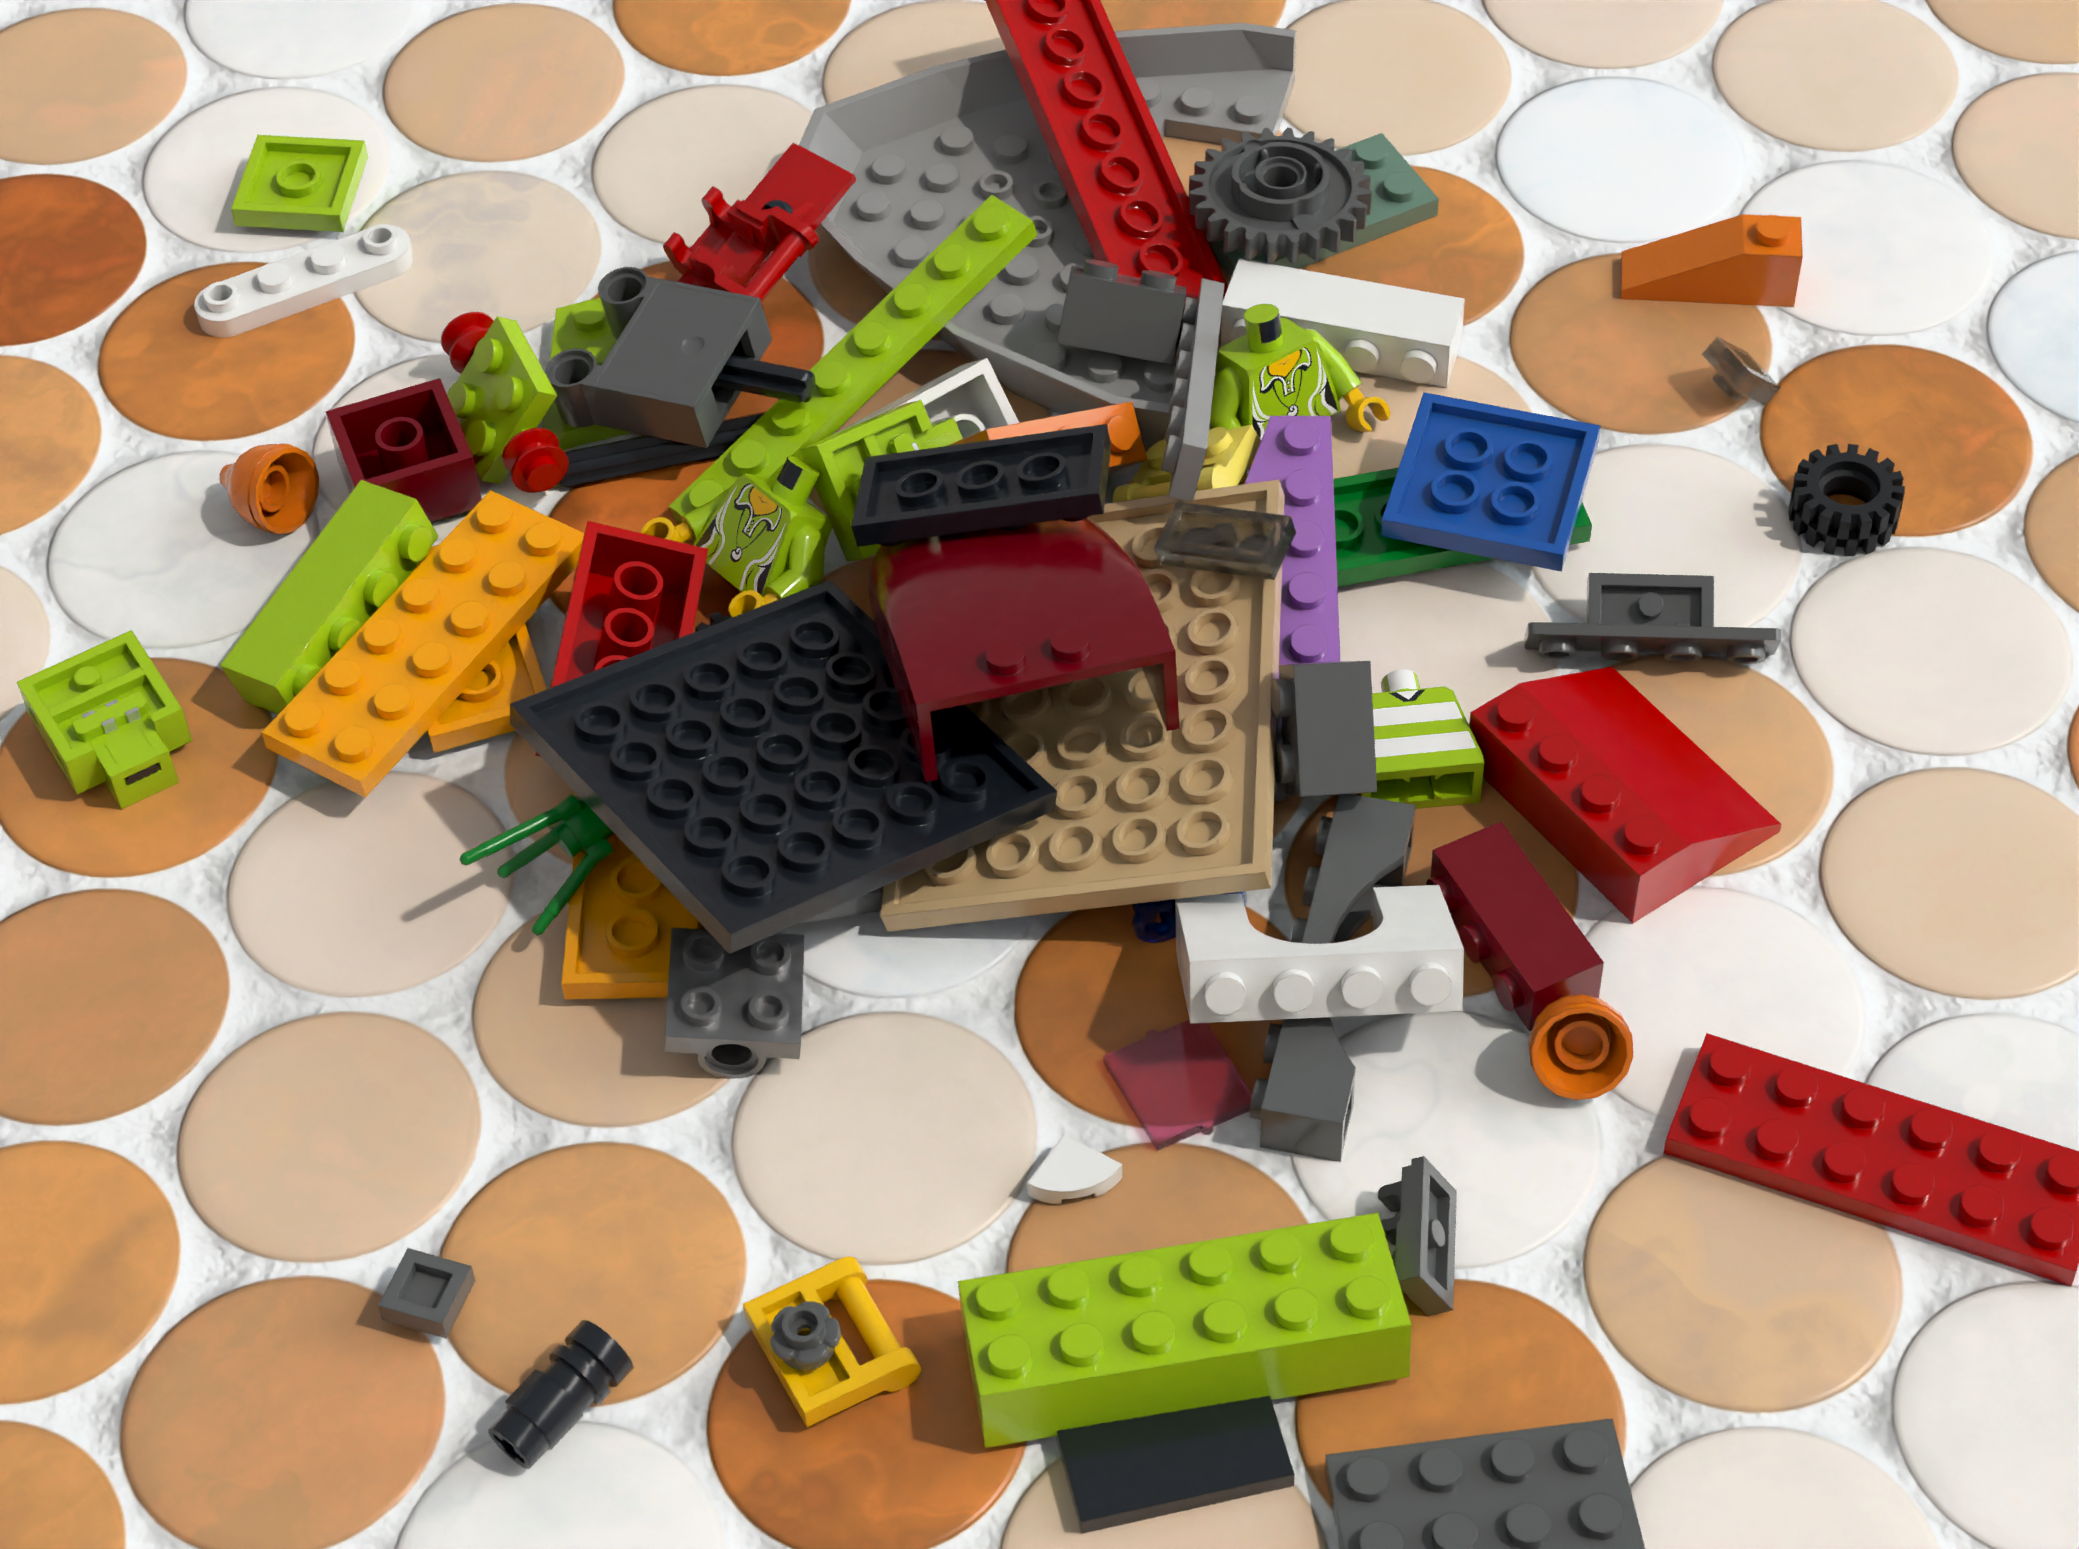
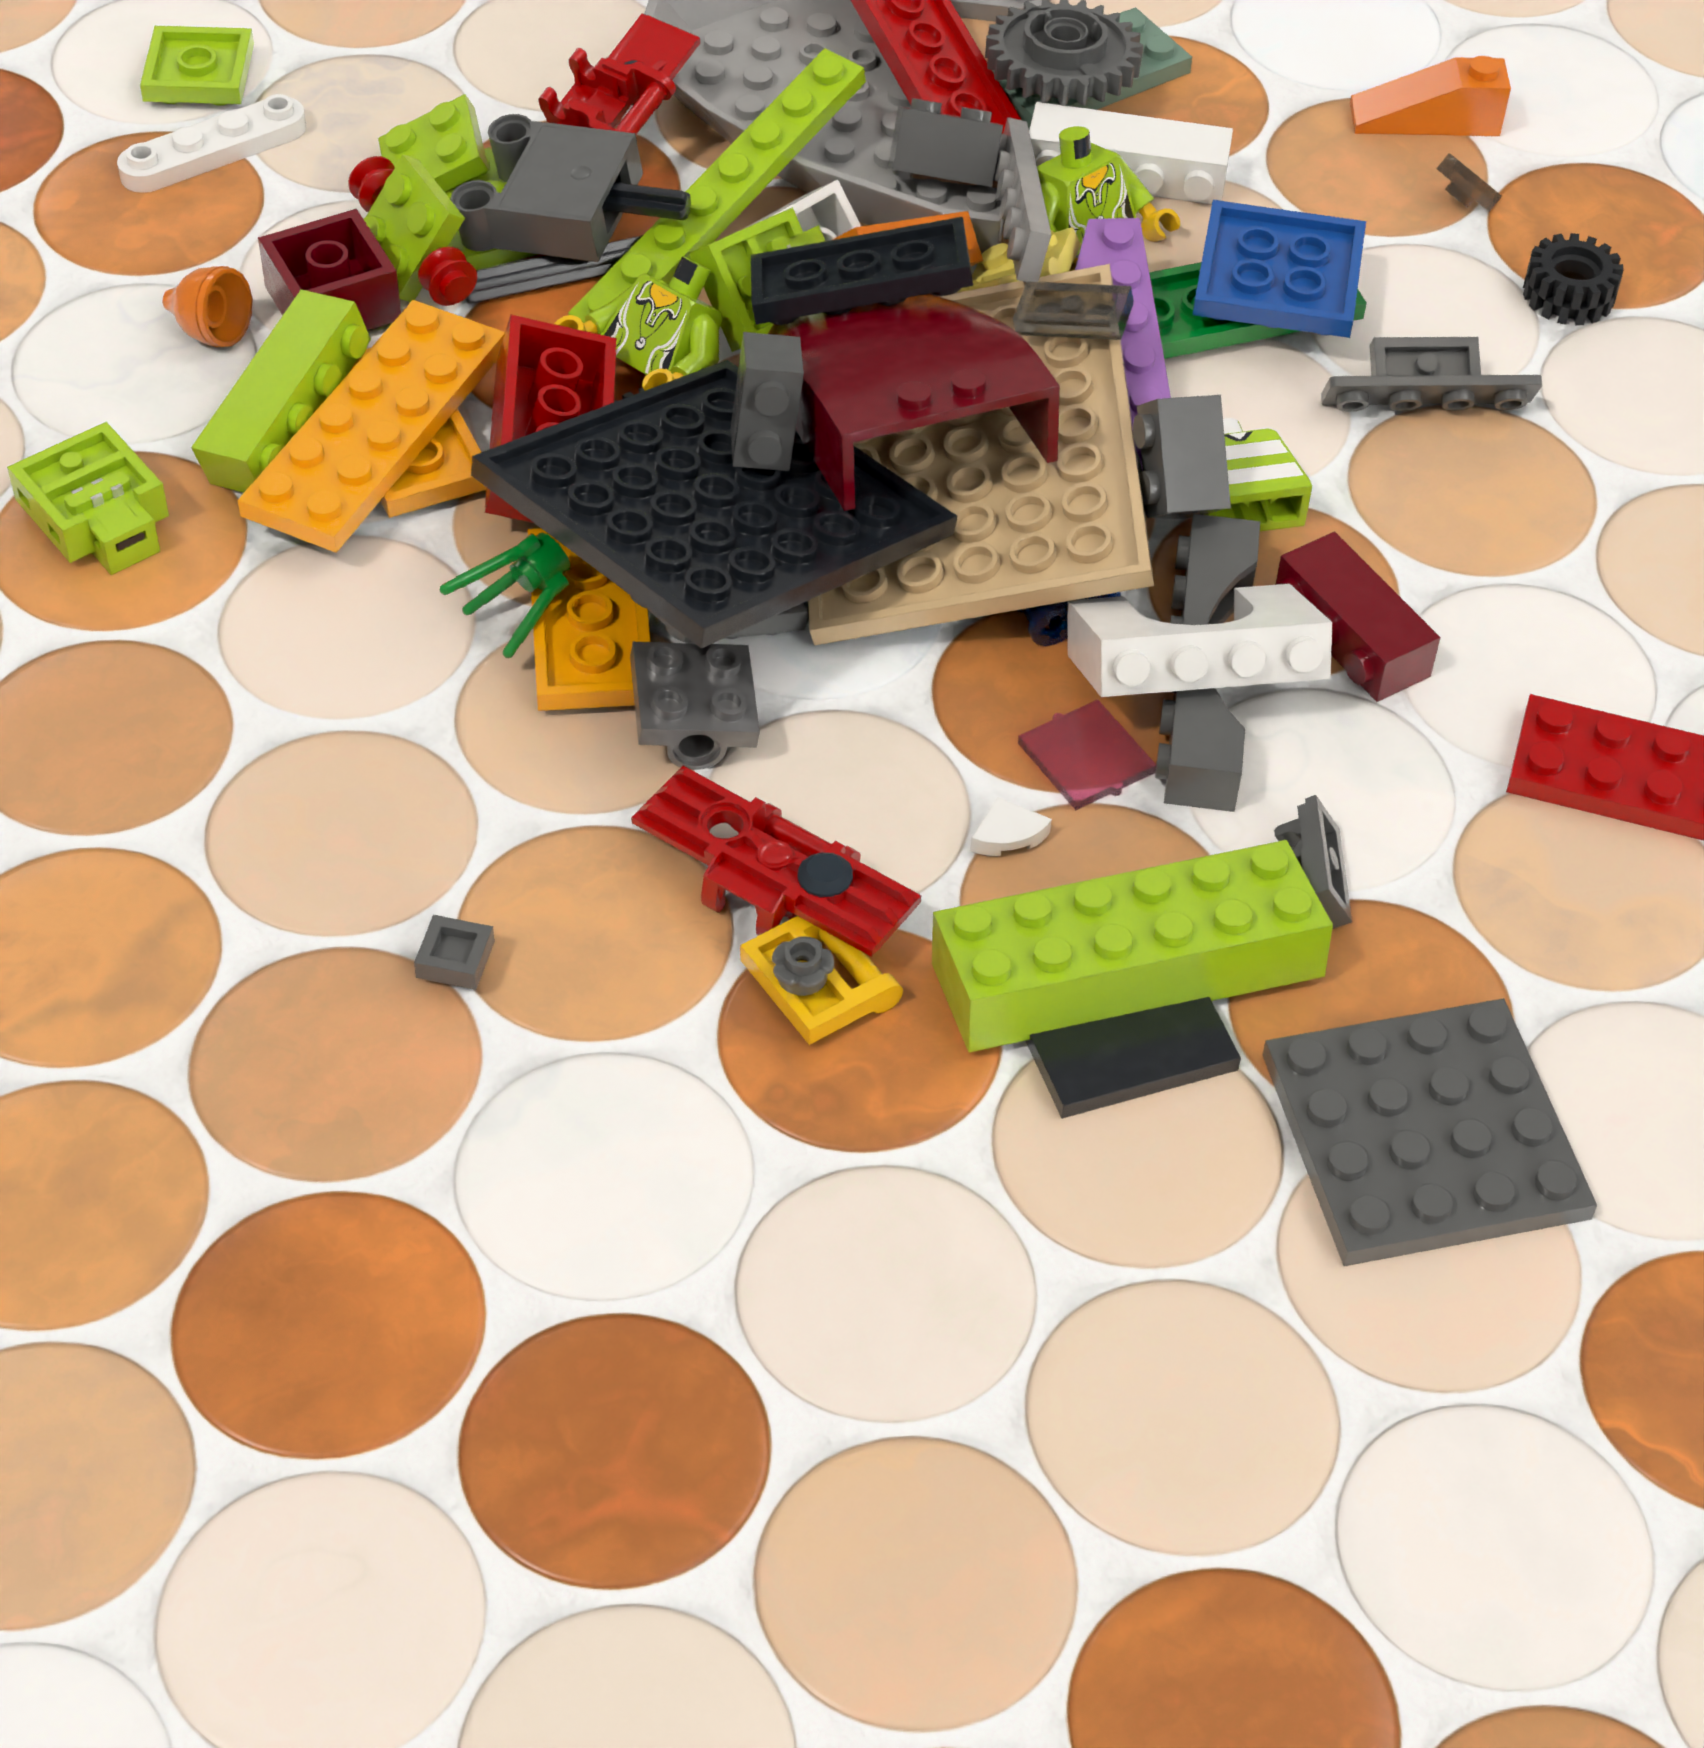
camera: 10 degrees left, 0 degrees up
black axle [488,1320,634,1469] -> none
red slope [1469,667,1781,924] -> none
orange helmet [1528,994,1634,1100] -> none
none -> lime plate [378,94,489,192]
none -> red piece [631,765,922,957]
none -> dark grey brick [730,332,804,471]

